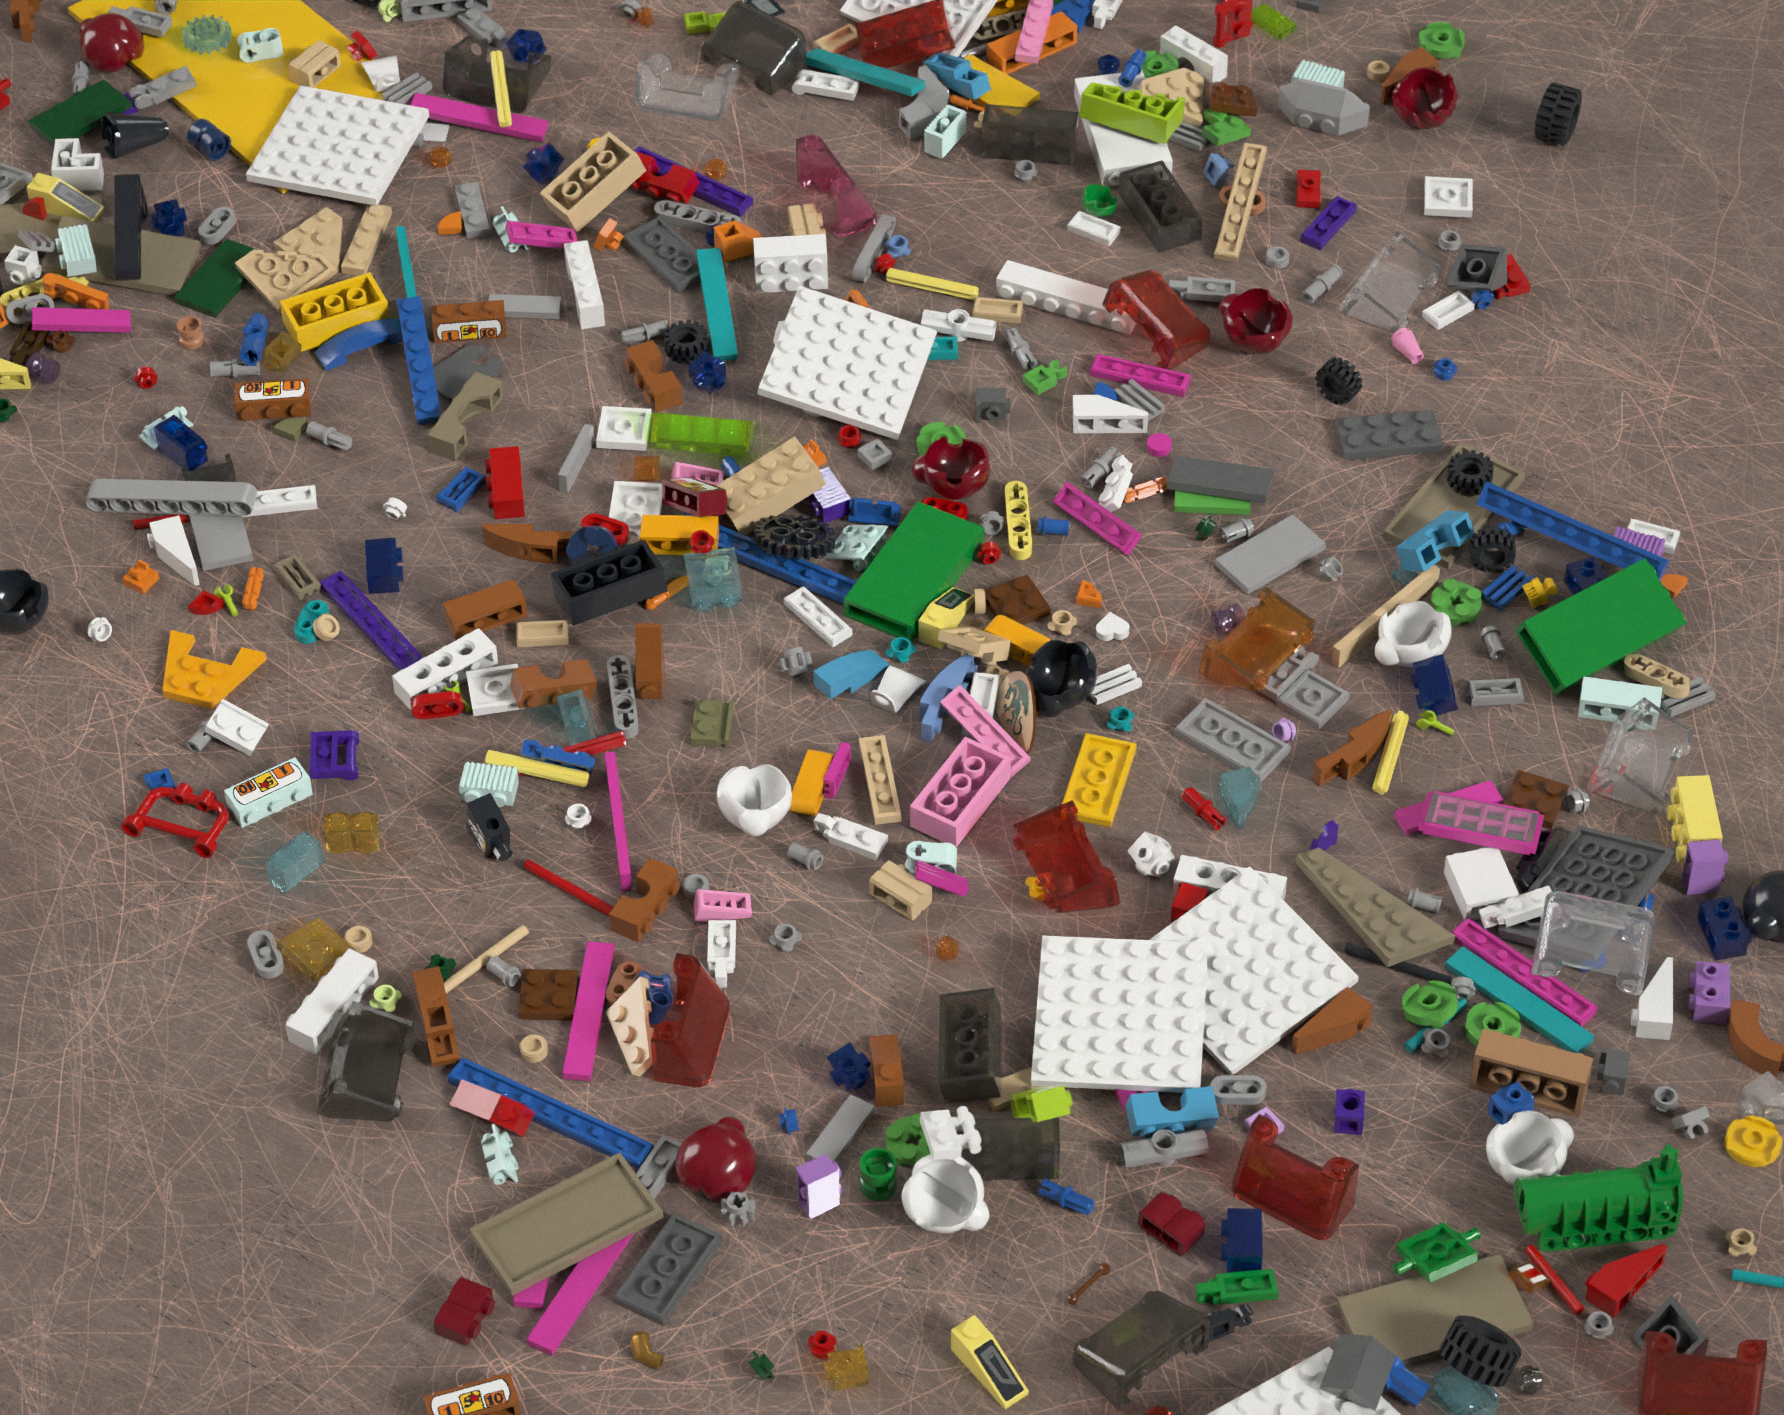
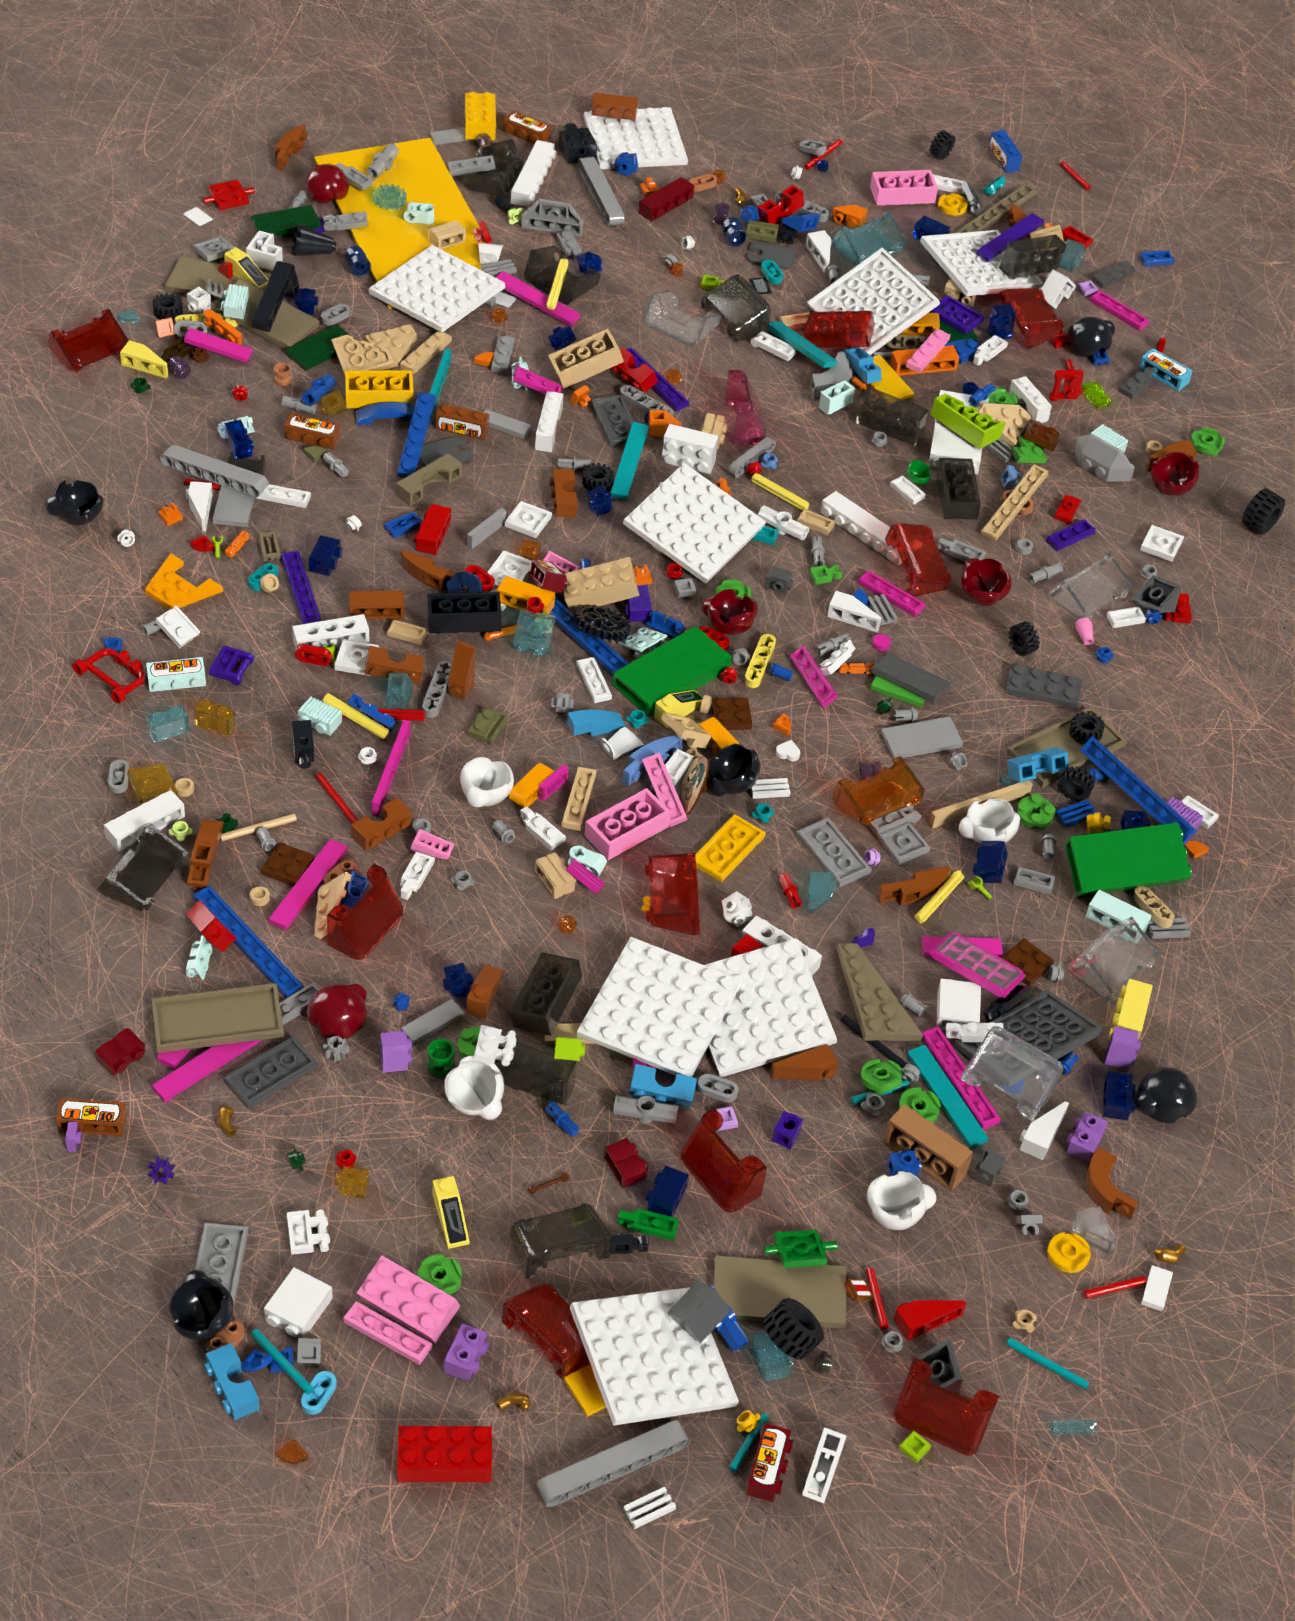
camera: 15 degrees right, 0 degrees up
clear neon green slope [650,413,757,455] -> none
tan plate [1047,610,1077,636] -> none
green piece [1514,1144,1683,1252] -> none

